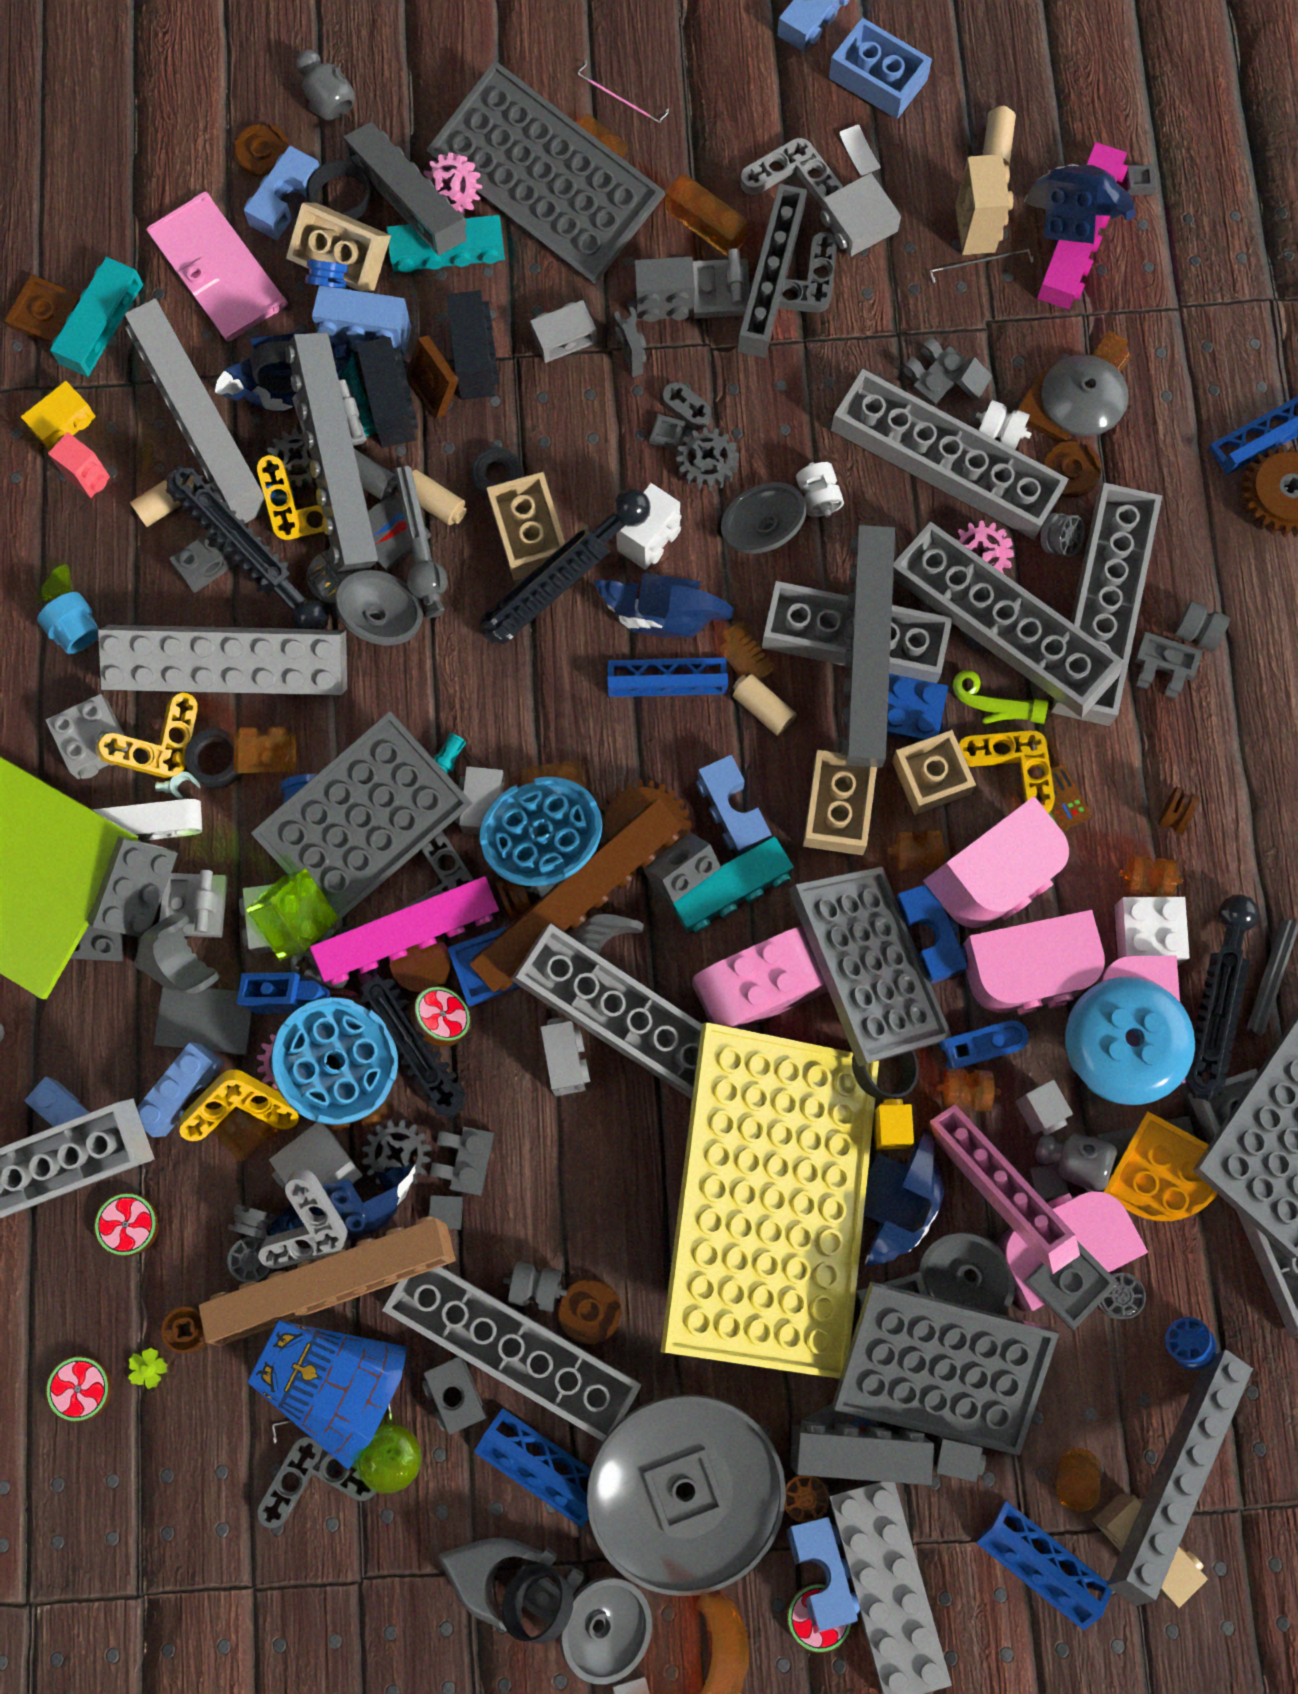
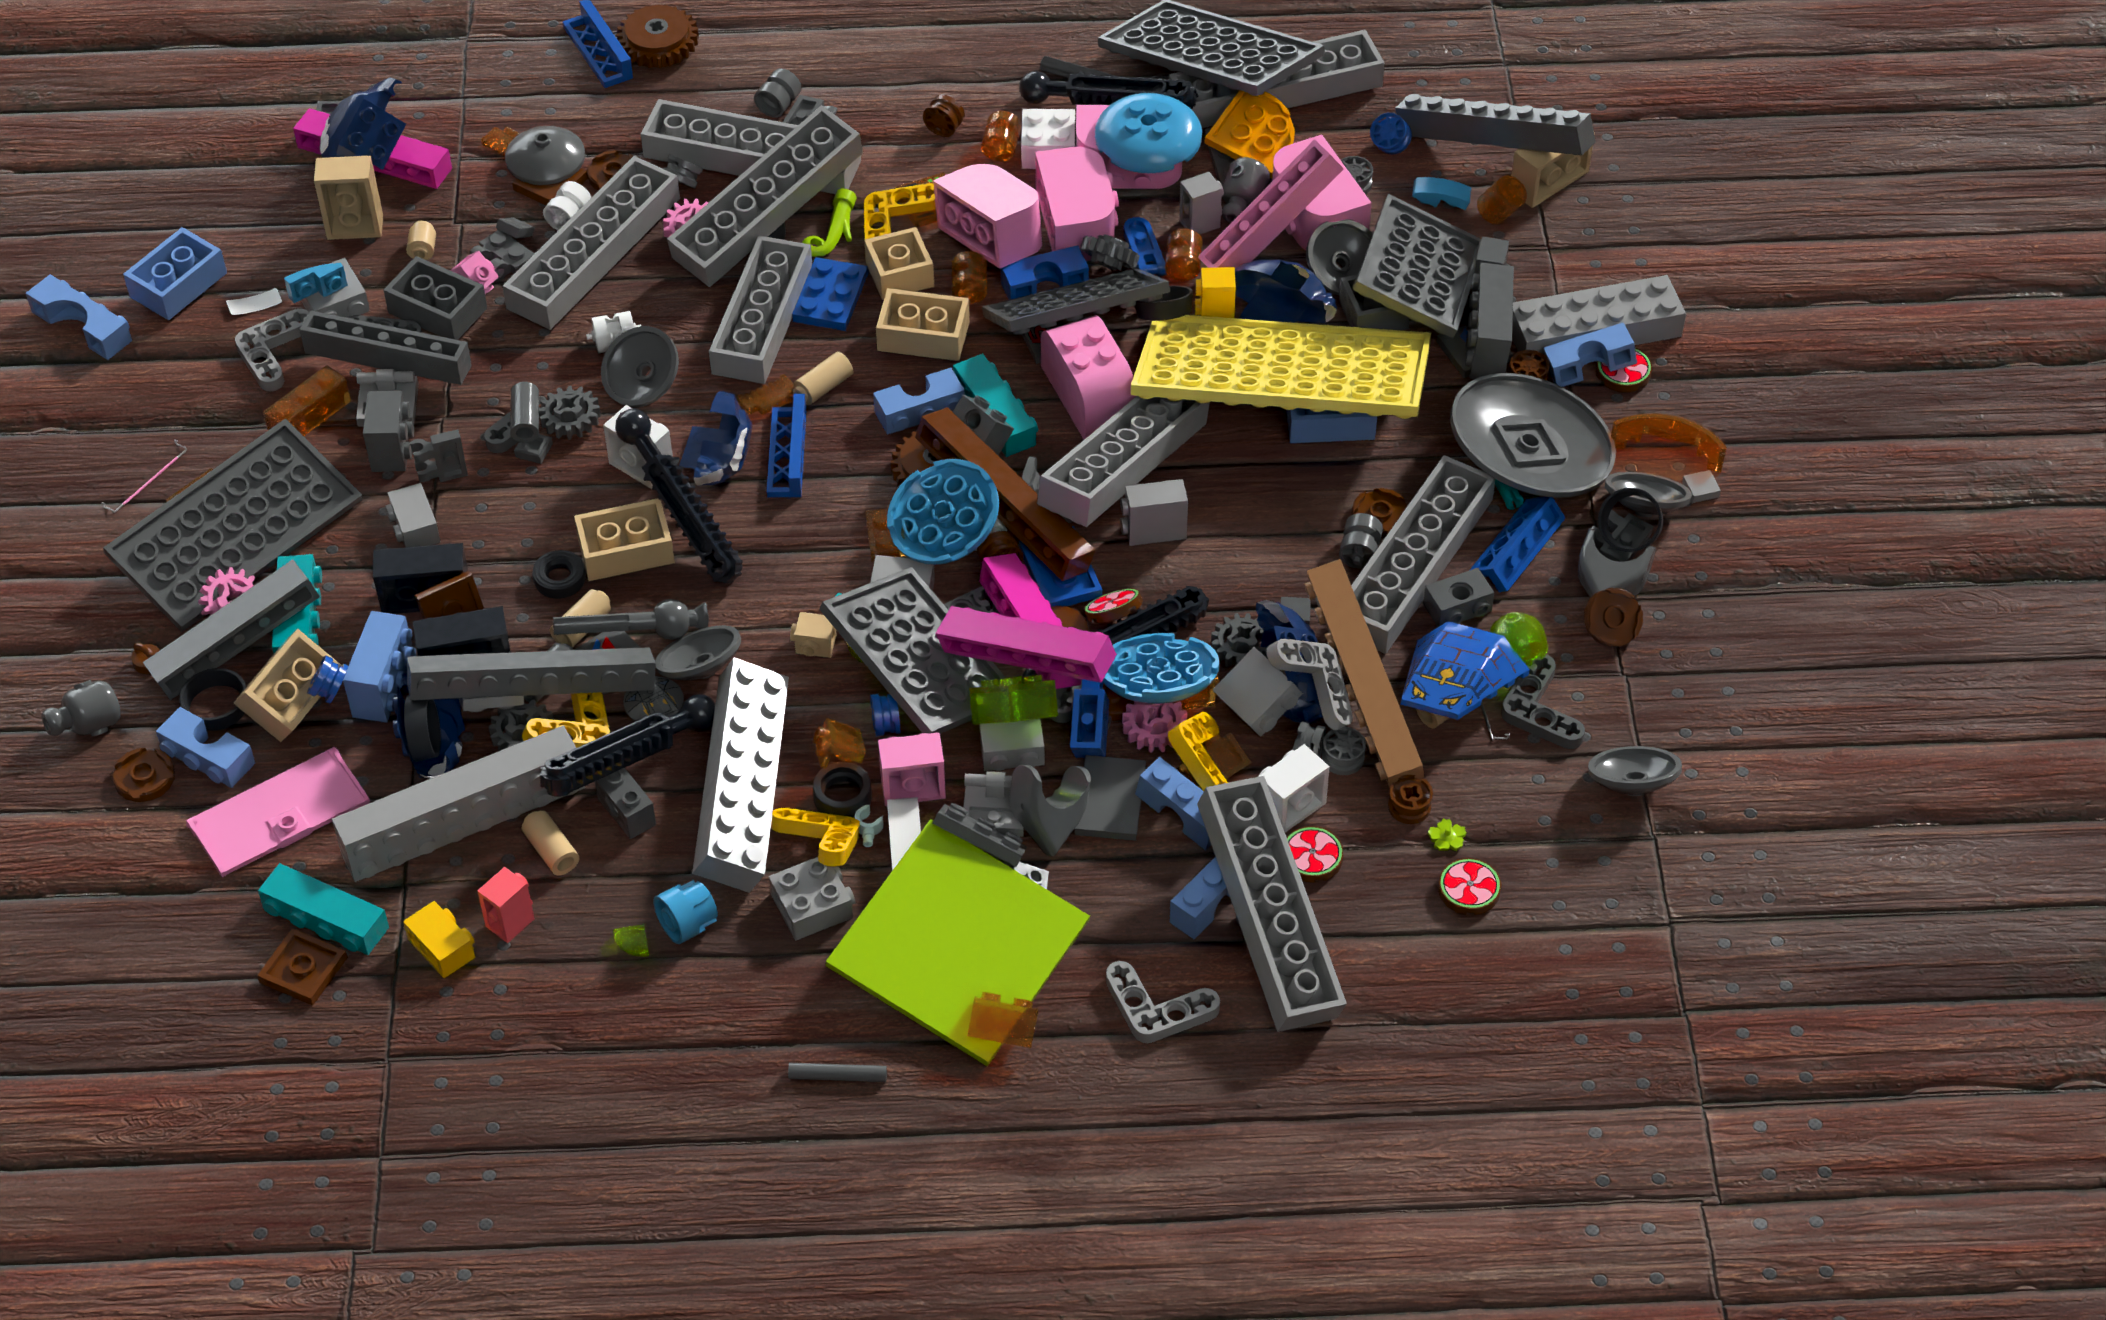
camera: 90 degrees left, 25 degrees down
dark grey plate [430,1127,495,1196] -> none
dark grey brick [841,525,895,768] -> none
dark grey piece [930,249,1033,284] -> none
blue fence [976,1501,1113,1631] -> none
tan brick [983,106,1016,167] -> none
dark grey tile [1024,1241,1119,1330] -> none
none -> reddish brown tile [131,643,160,674]
none -> dark azure slope [284,263,348,303]
none -> dark grey brick [383,256,487,340]
none -> tan brick [406,221,436,260]
none -> bright pink brick [450,251,499,294]
none -> dark grey brick [510,382,539,443]
none -> tan brick [790,612,837,658]
none -> bright pink brick [878,733,946,806]
none -> dark pink brick [936,606,1117,683]
none -> dark grey gear [1080,234,1140,271]
none -> white brick [1258,744,1330,832]
none -> dark azure slope [1412,177,1471,210]
none -> reddish brown tile [1584,588,1643,647]
none -> dark grey dish [1588,746,1682,796]

